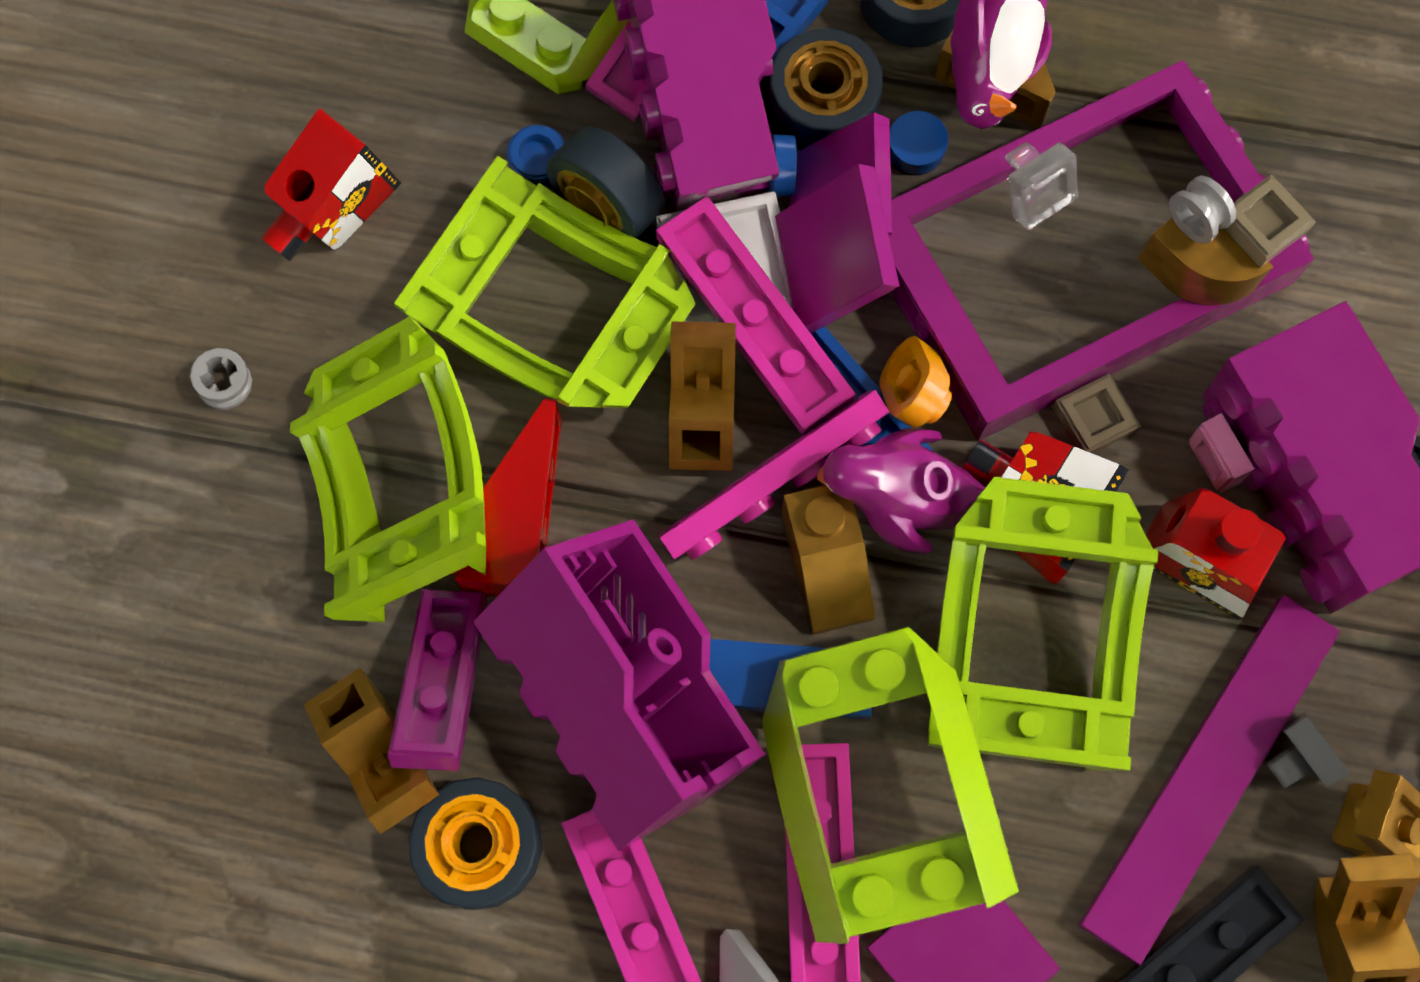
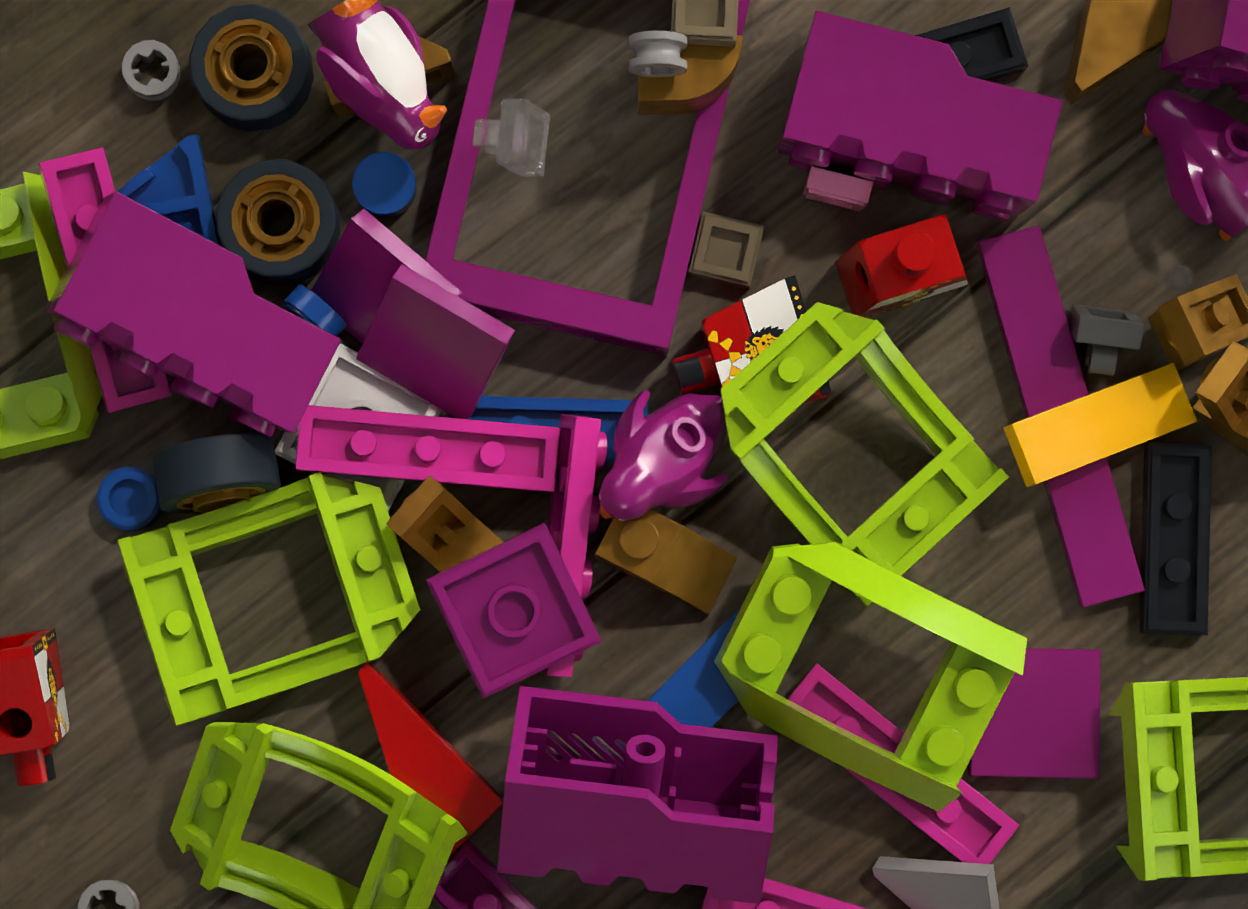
camera: 55 degrees left, 10 degrees up
light orange plate [879,336,952,428] -> none
none -> magenta tile [426,522,602,699]
none -> yellow tile [1003,363,1197,487]

